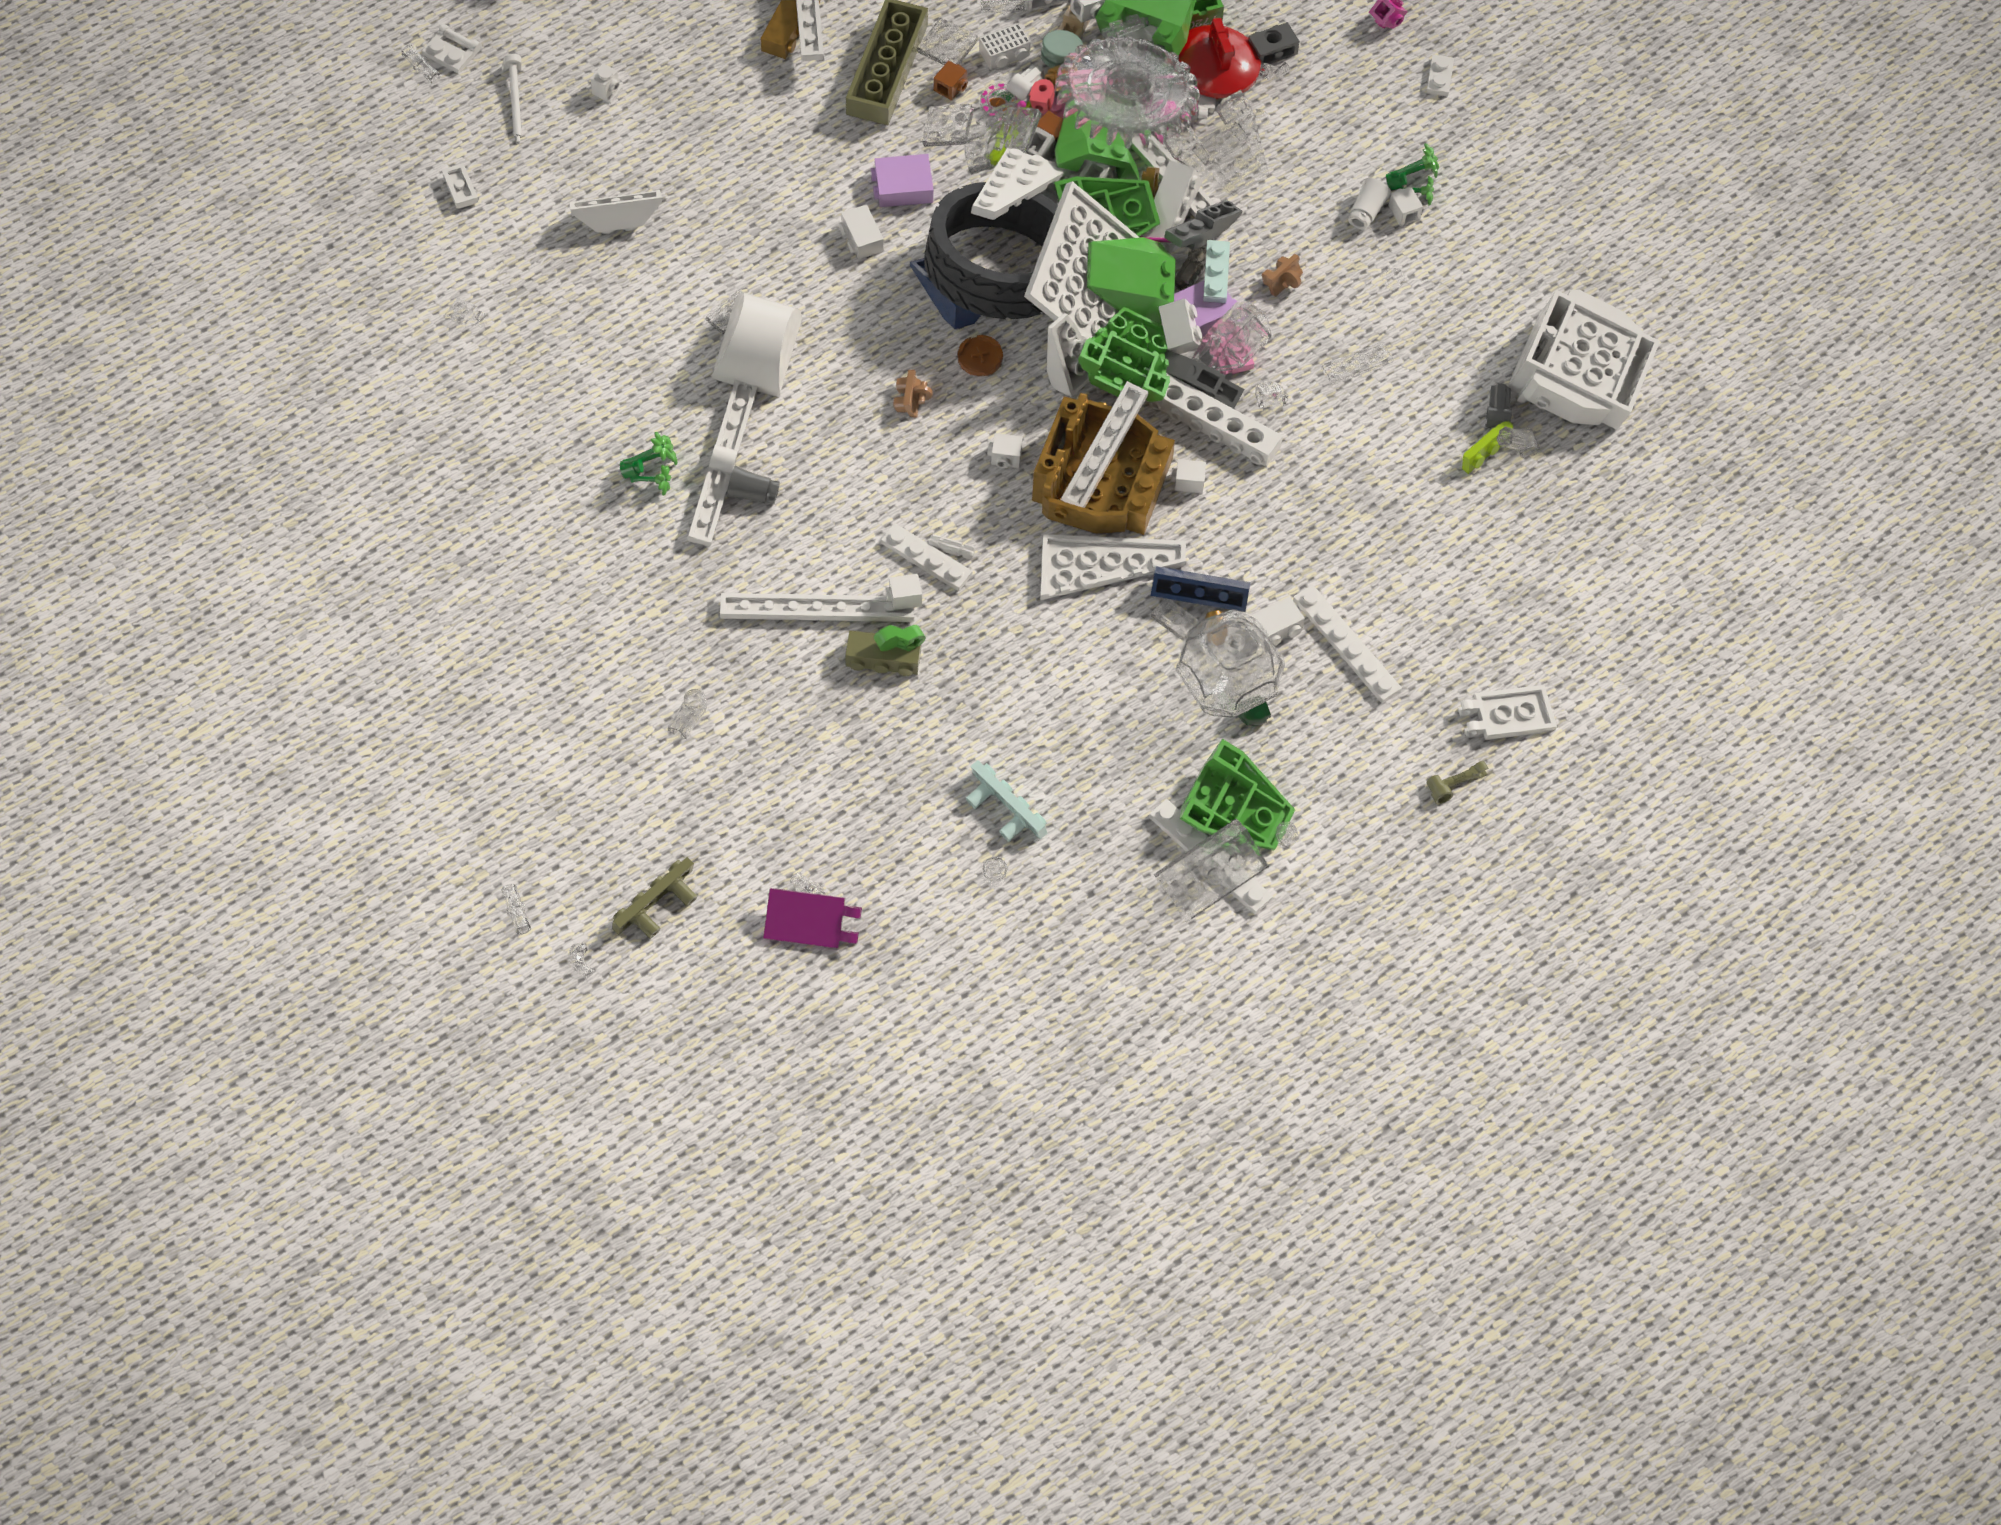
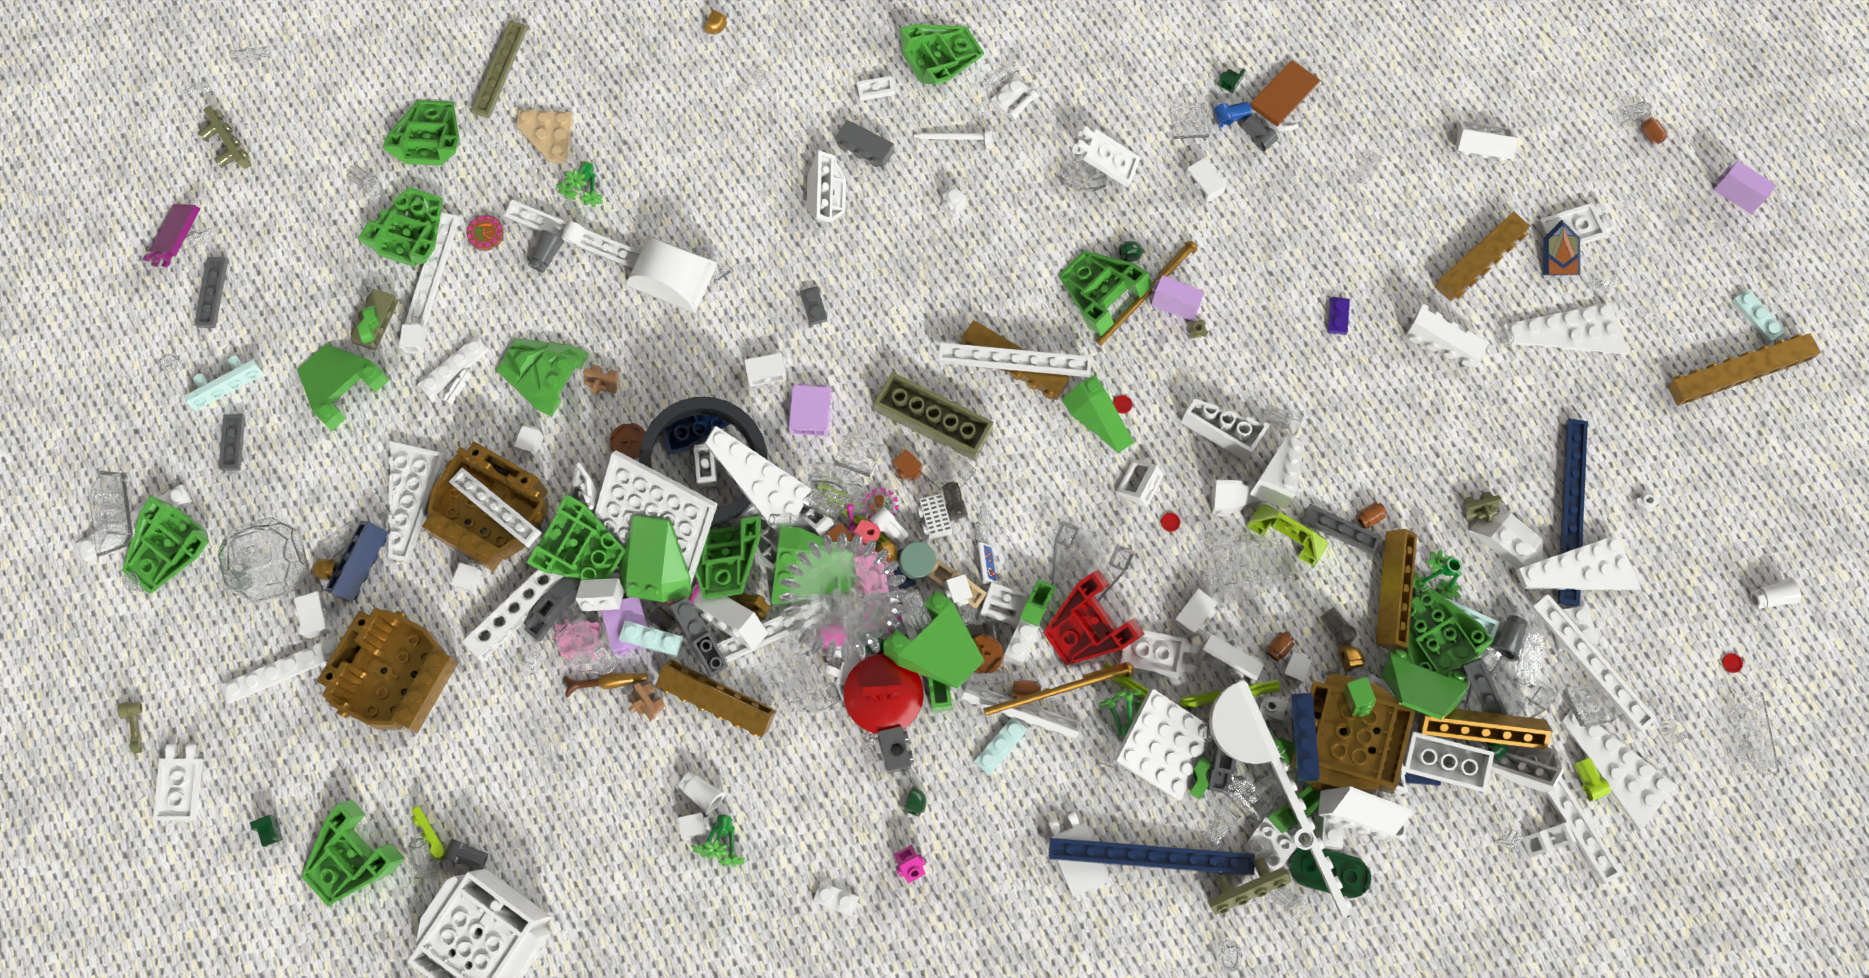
camera: 105 degrees right, 10 degrees up
none -> dark grey plate [194,257,228,328]
none -> dark grey plate [219,414,245,471]
none -> dark green panel [250,815,283,847]
none -> bright green wedge [297,344,389,431]
none -> bright green wedge [301,800,405,906]
none -> pearl gold piece [316,607,458,734]
none -> bright green wedge [358,187,443,267]
none -> bright green wedge [383,100,460,166]
none -> dark orange tile [466,215,504,251]
none -> olive plate [471,21,527,118]
none -> bright green wedge [496,338,589,417]
none -> tan plate [516,110,573,163]
none -> pearl gold piece [563,673,648,698]
none -> pearl gold brick [655,659,777,737]
none -> white brick [694,444,719,489]
none -> pearl gold piece [704,10,727,35]
none -> clear pin [768,512,809,528]
none -> dark grey plate [800,286,828,326]
none -> dark grey brick [836,120,894,168]
none -> bright green wedge [899,24,984,85]
none -> dark green piece [902,786,927,816]
none -> clear smoke piece [942,482,968,522]

